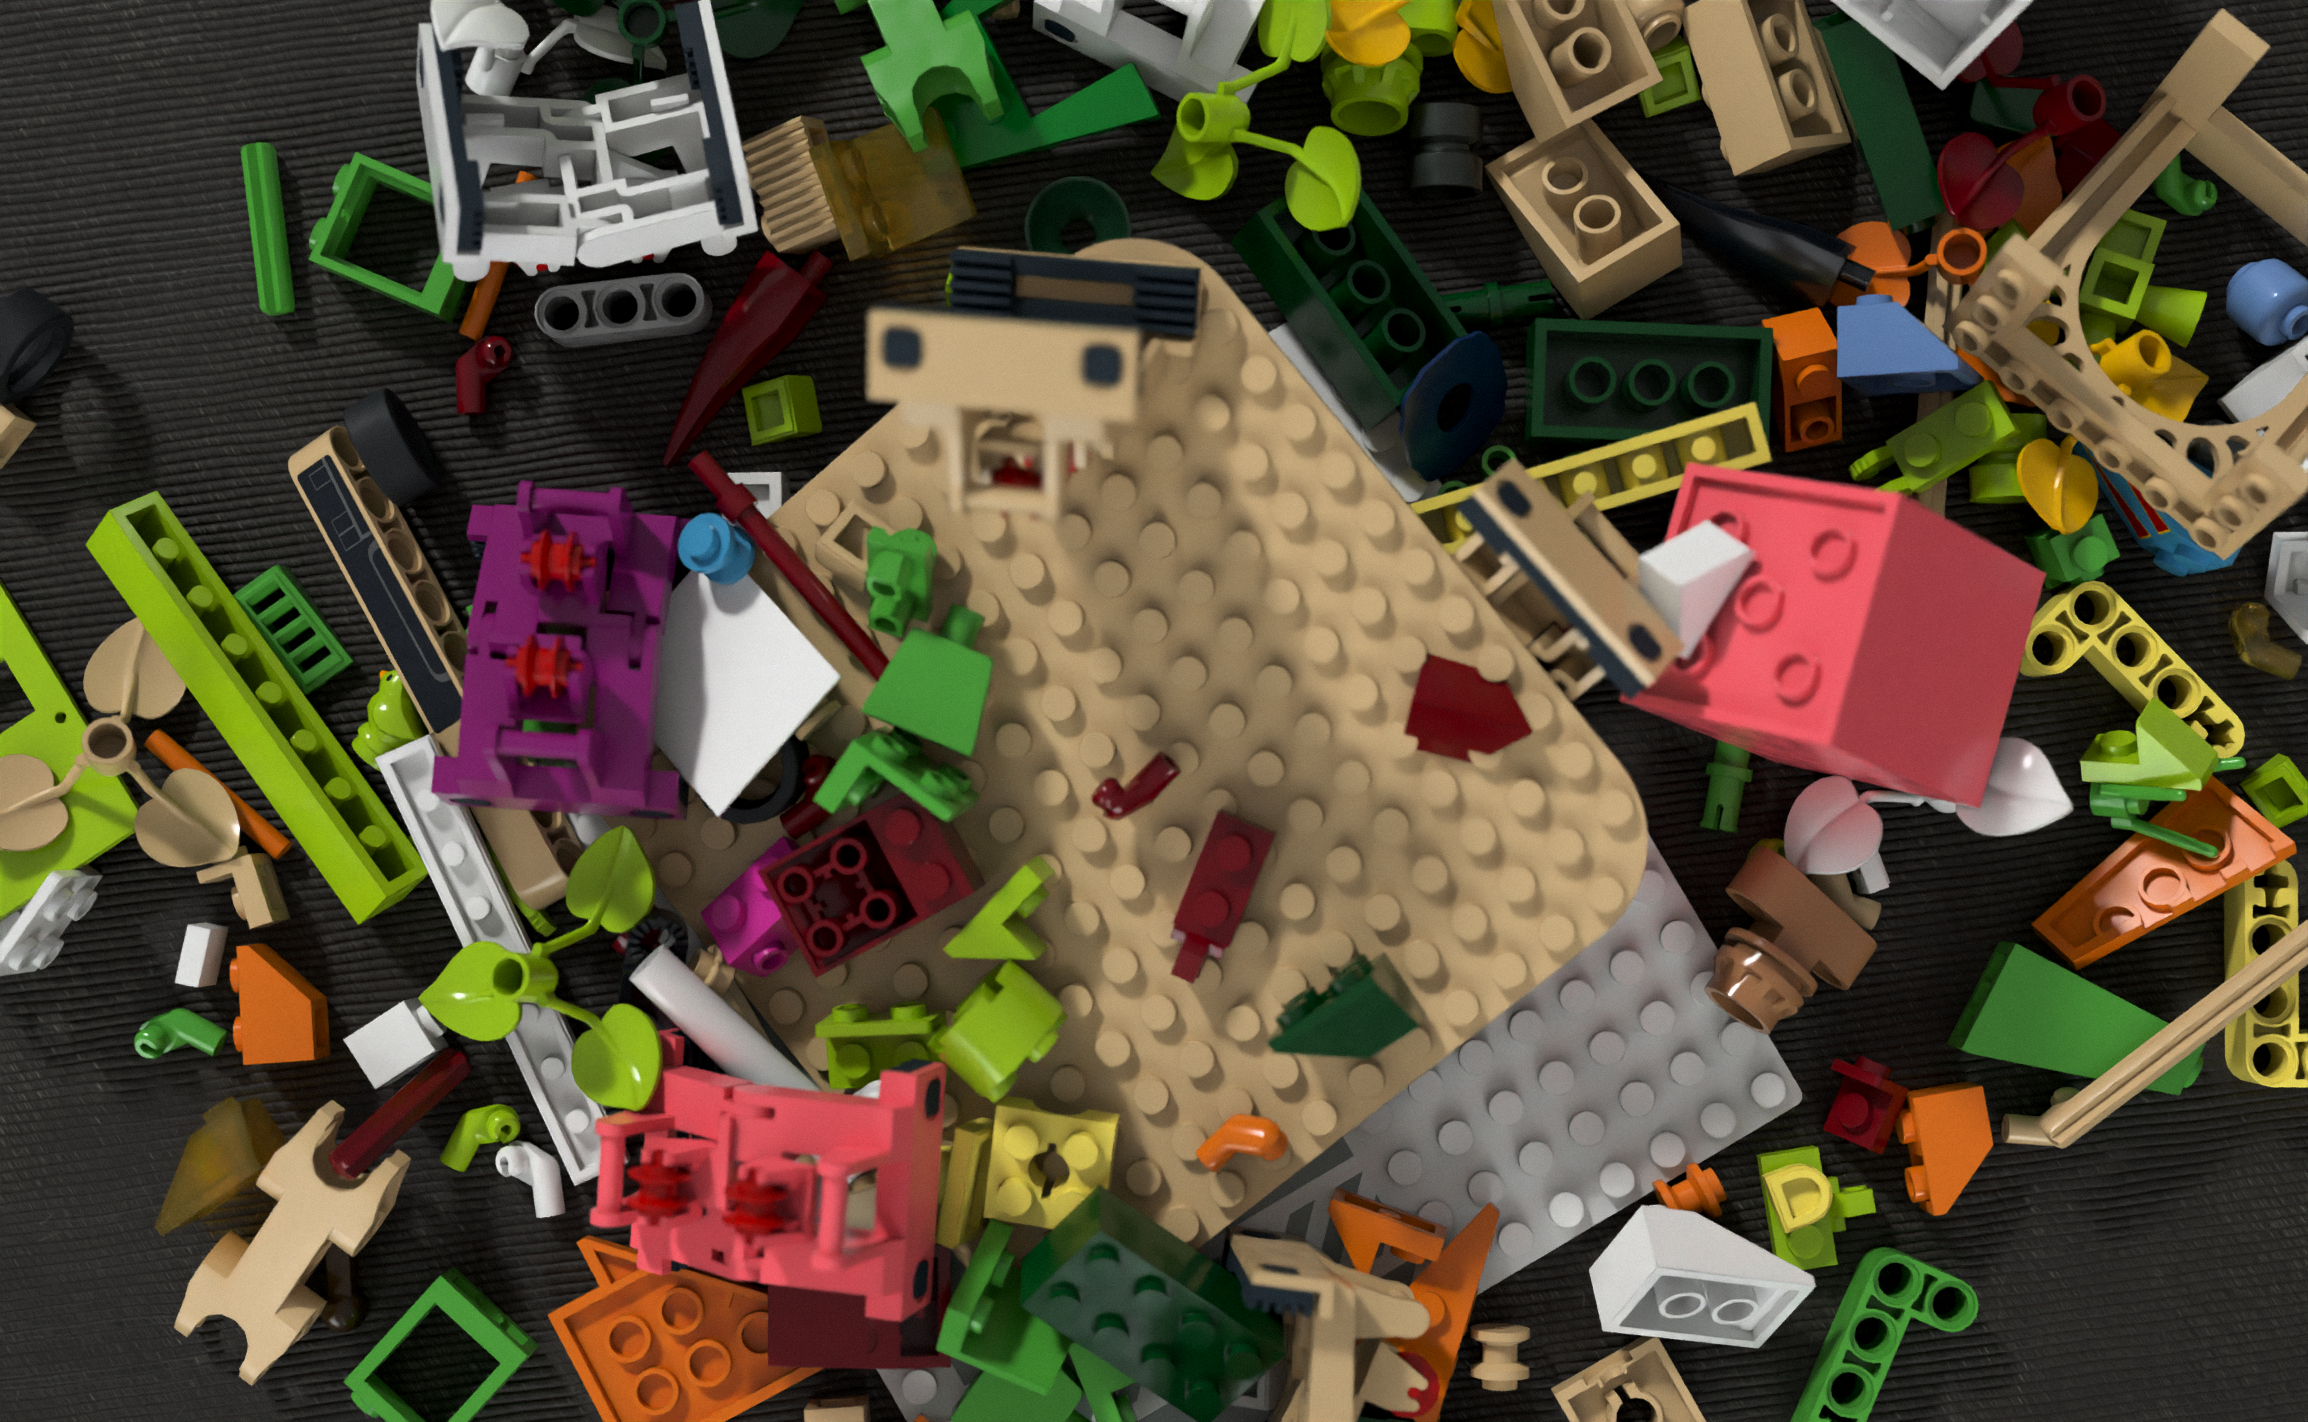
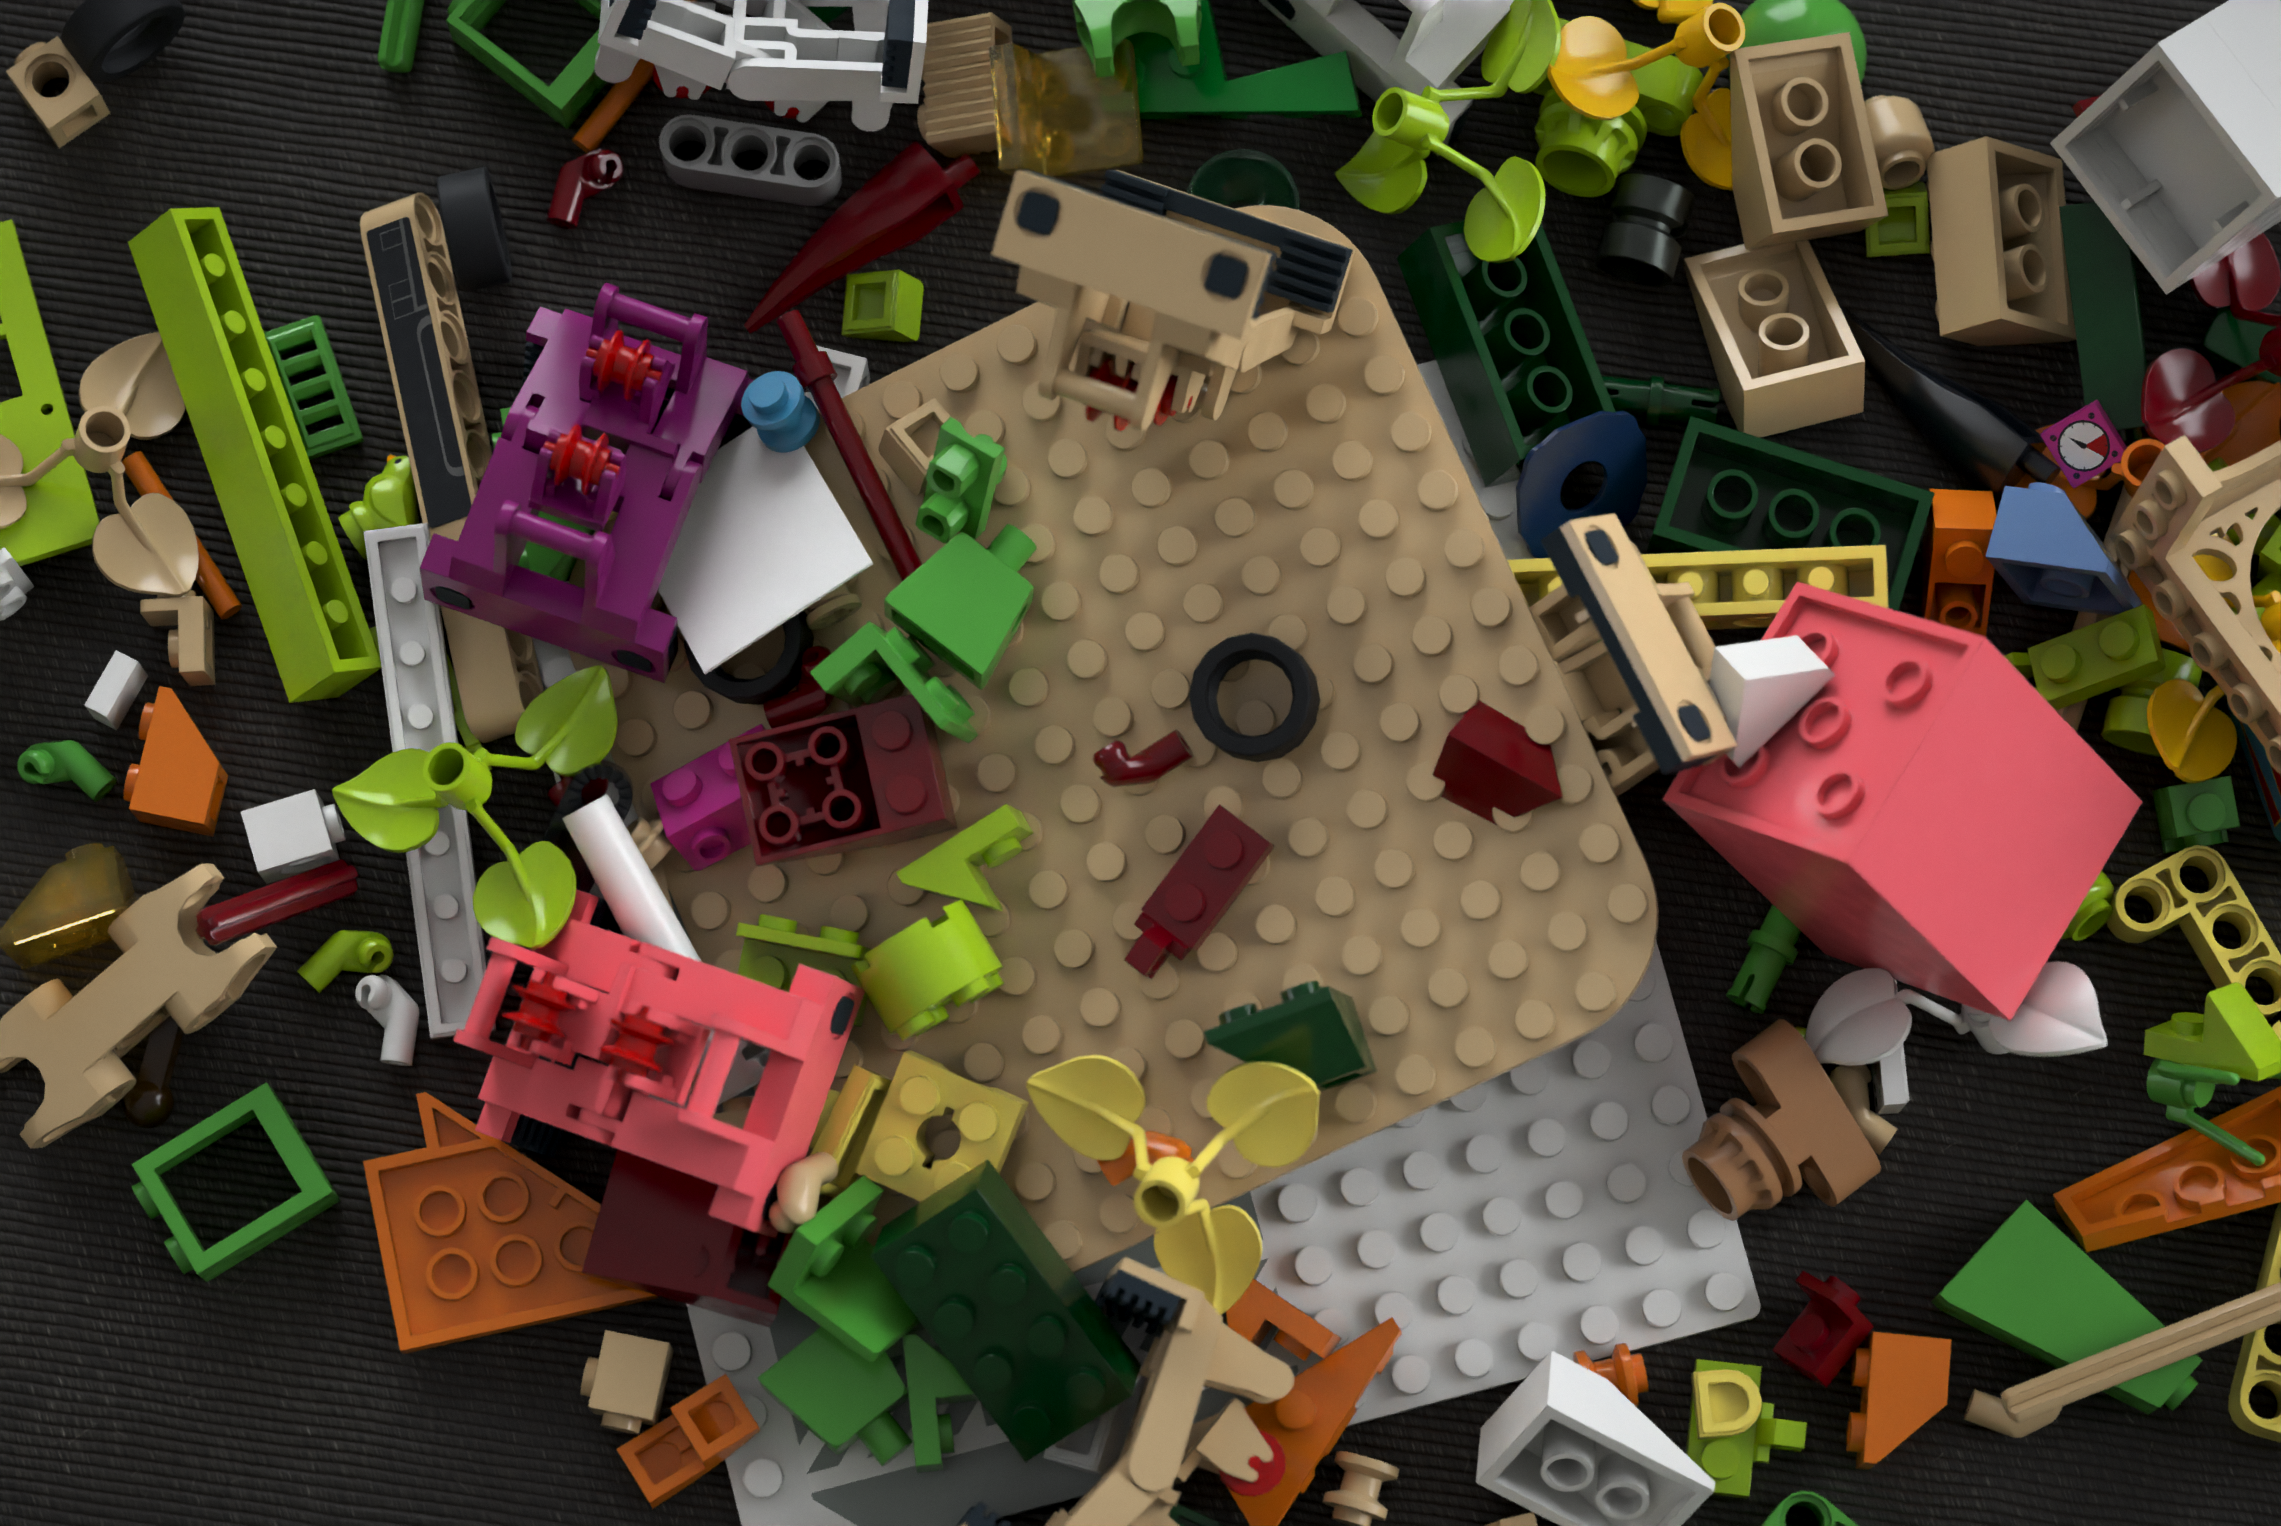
camera: 15 degrees right, 10 degrees down
none -> tan arm [769,1152,838,1233]
none -> light yellow plant [1026,1055,1320,1315]
none -> black tyre [1189,633,1320,762]
none -> tile [2040,399,2127,489]

